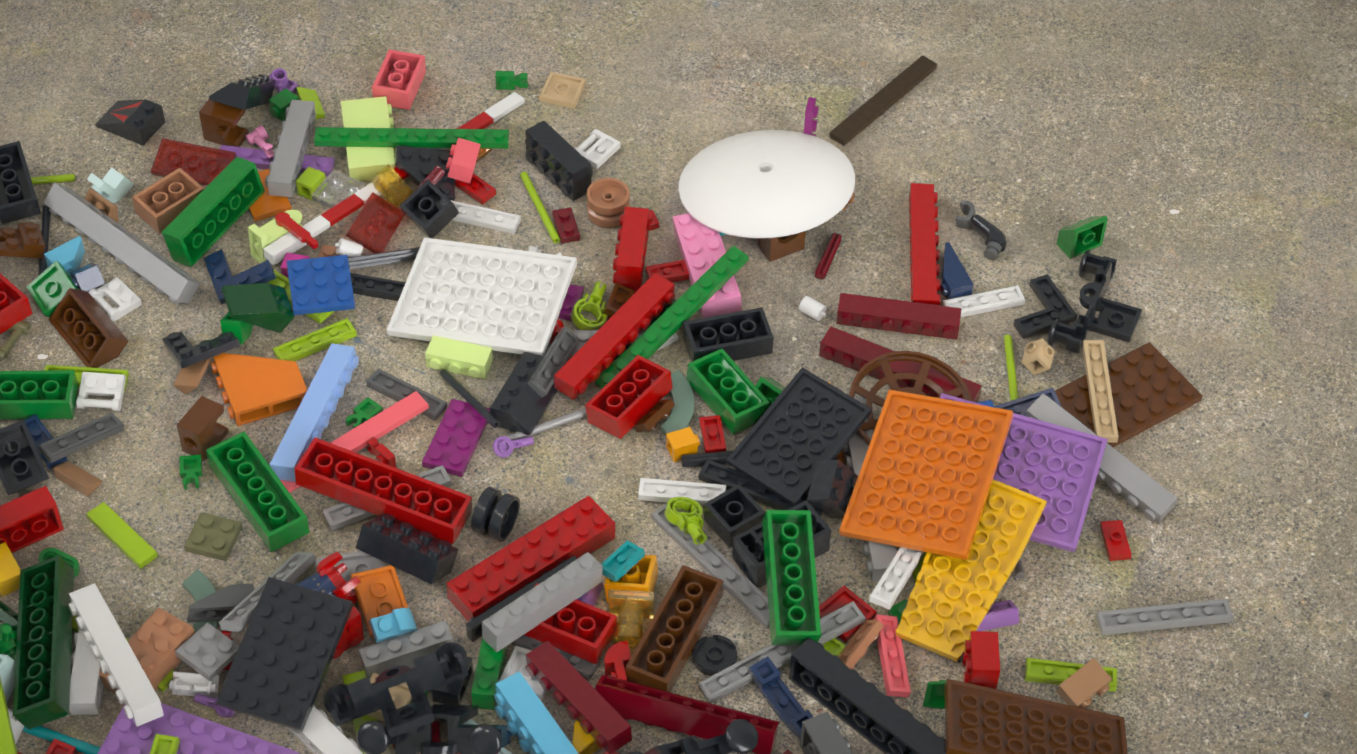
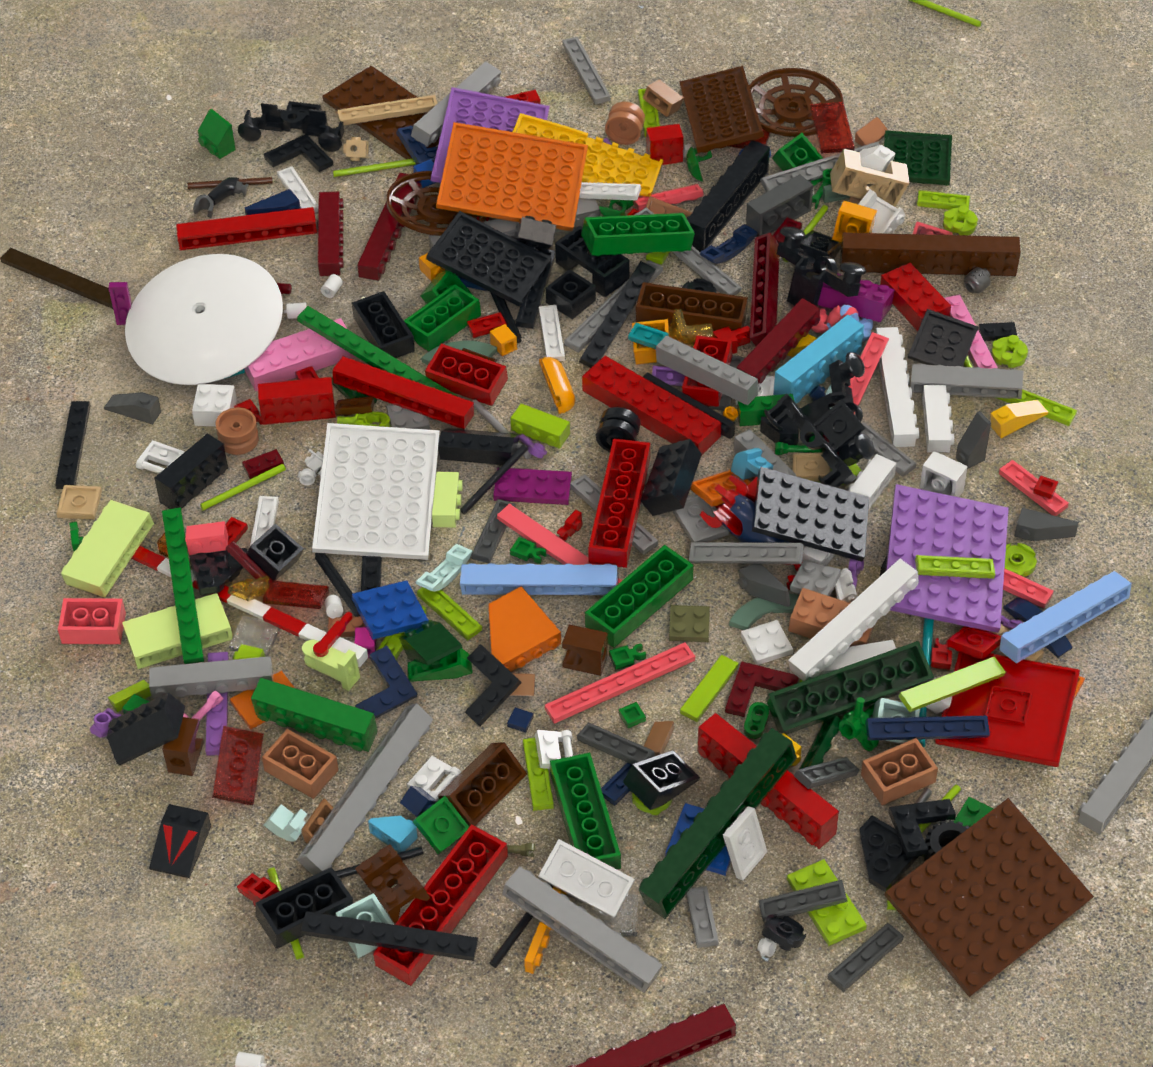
camera: 100 degrees left, 0 degrees up
dark grey tile [527,326,579,398] -> none
lime pin [665,496,707,545] -> none
none -> black plate [55,401,91,489]
none -> yellowish green brick [61,500,154,598]
none -> dark grey slope [104,392,161,425]
none -> reddish brown piece [187,177,273,189]
none -> white brick [192,384,237,427]
none -> red brick [237,873,279,906]
none -> white piece [284,302,307,319]
none -> light aqua slope [416,544,473,591]
none -> dark blue tile [507,707,534,733]
none -> lime brick [510,403,570,449]
none -> light orange brick [539,357,575,414]
none -> coral plate [545,642,695,724]
none -> black plate [579,261,656,368]
none -> green piece [599,200,628,217]
none -> nougat wheel [605,102,645,145]
none -> green plate [619,702,646,728]
none -> dark red plate [725,661,799,717]
none -> white plate [741,620,793,665]

